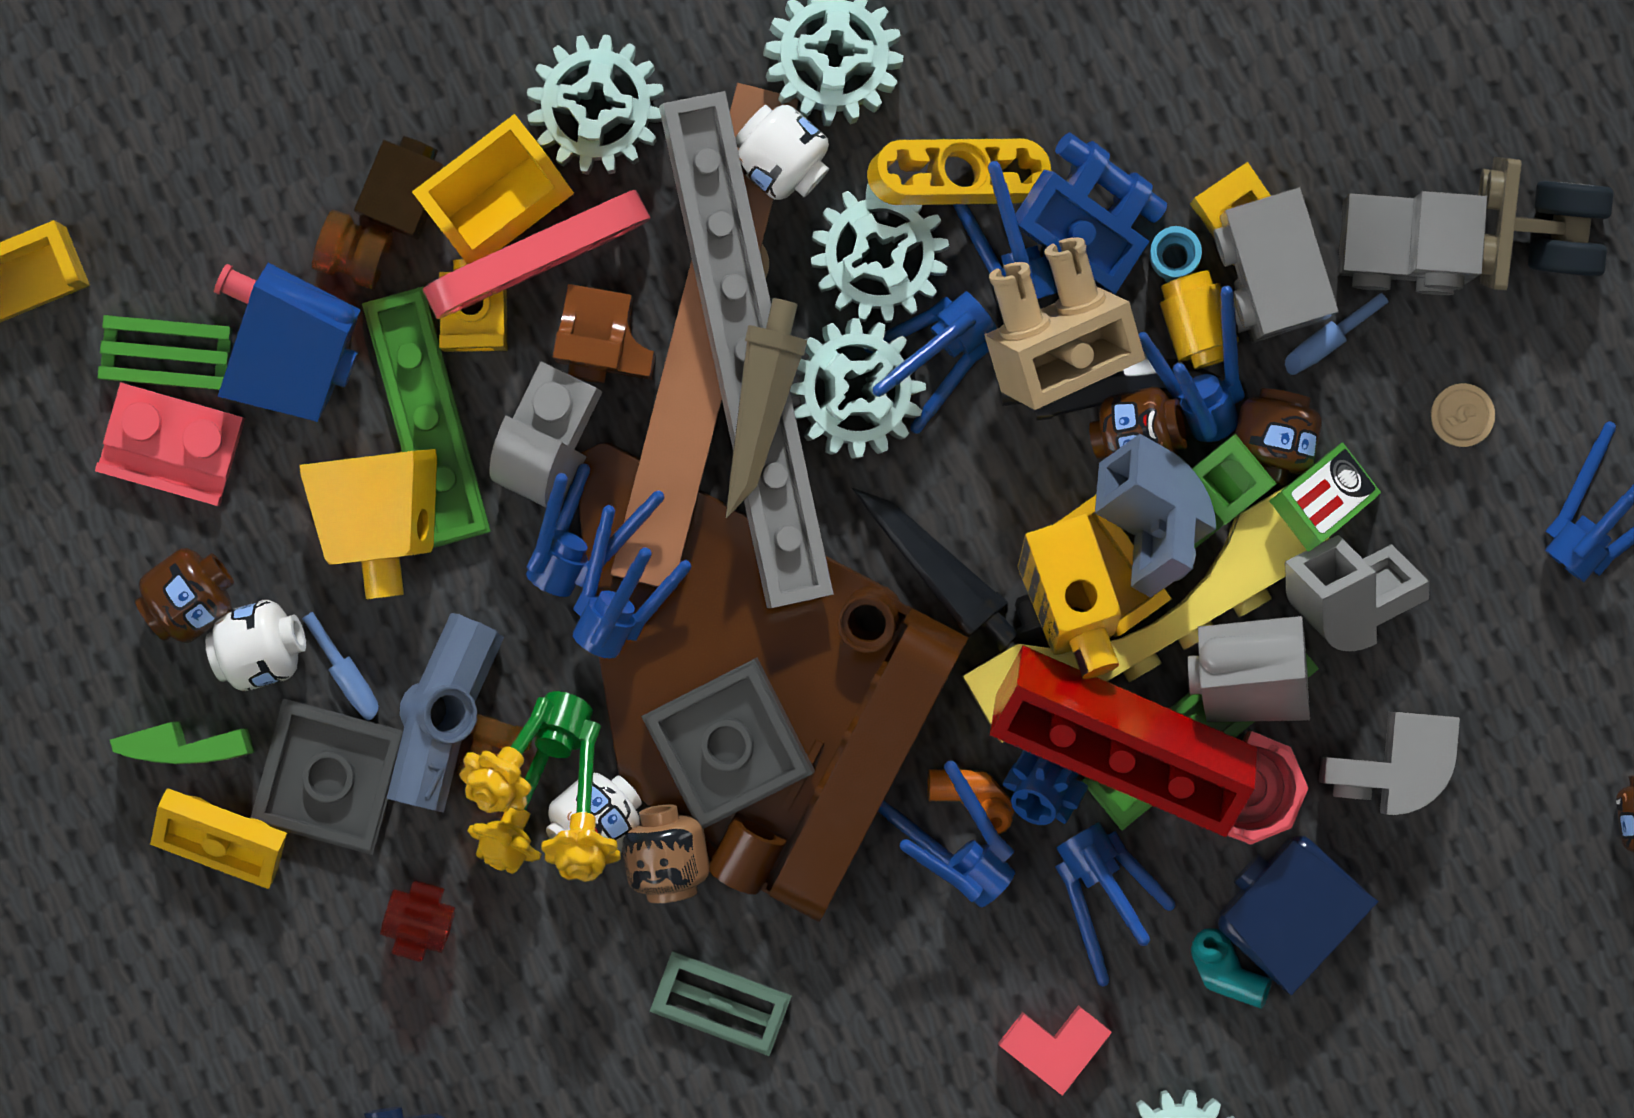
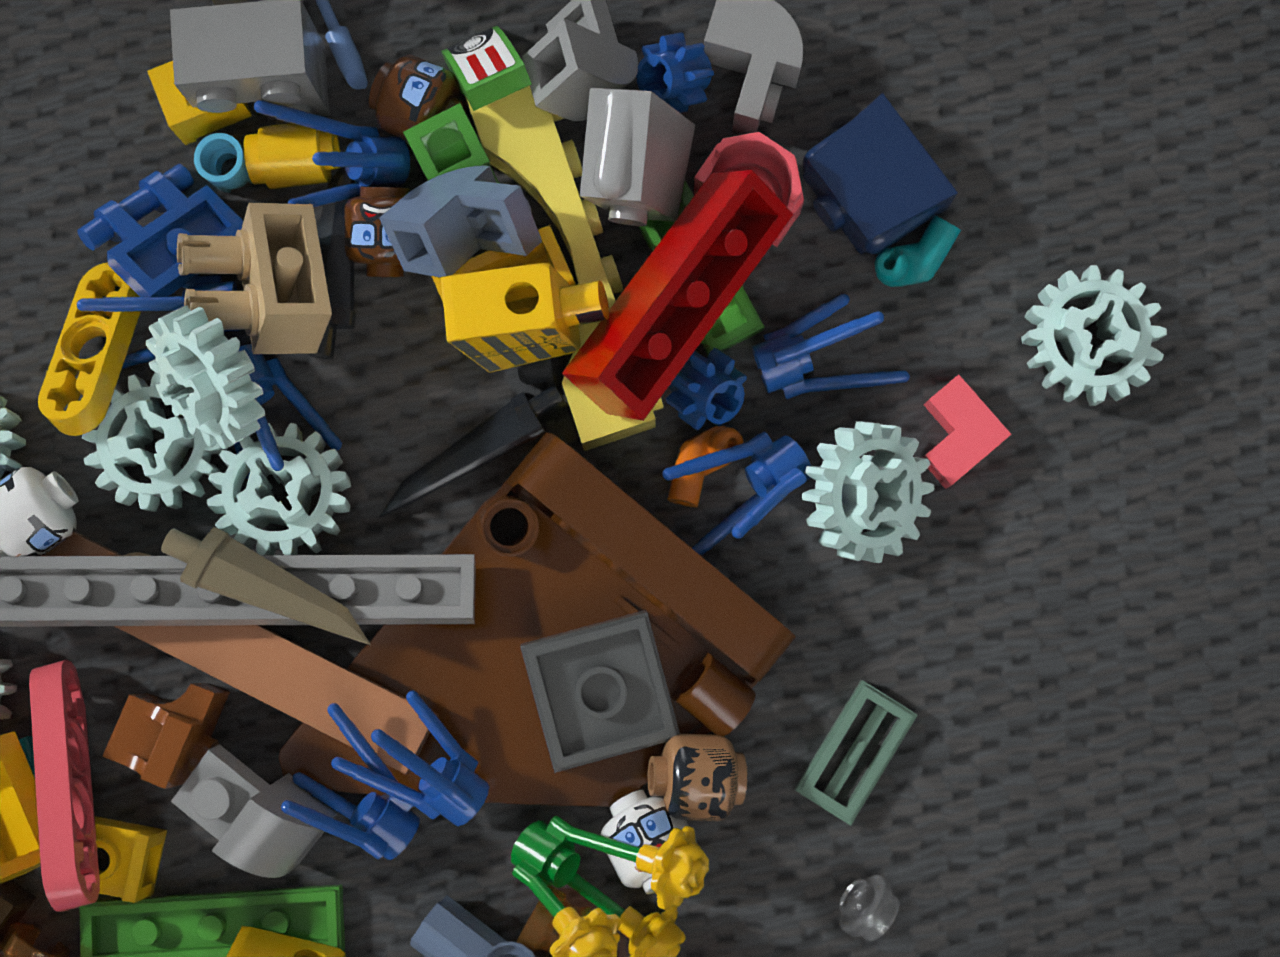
camera: 80 degrees left, 5 degrees down
none -> light aqua gear [146,305,265,449]
none -> blue gear [636,33,714,113]
none -> light aqua gear [802,421,934,563]
none -> clear plate [839,875,899,941]

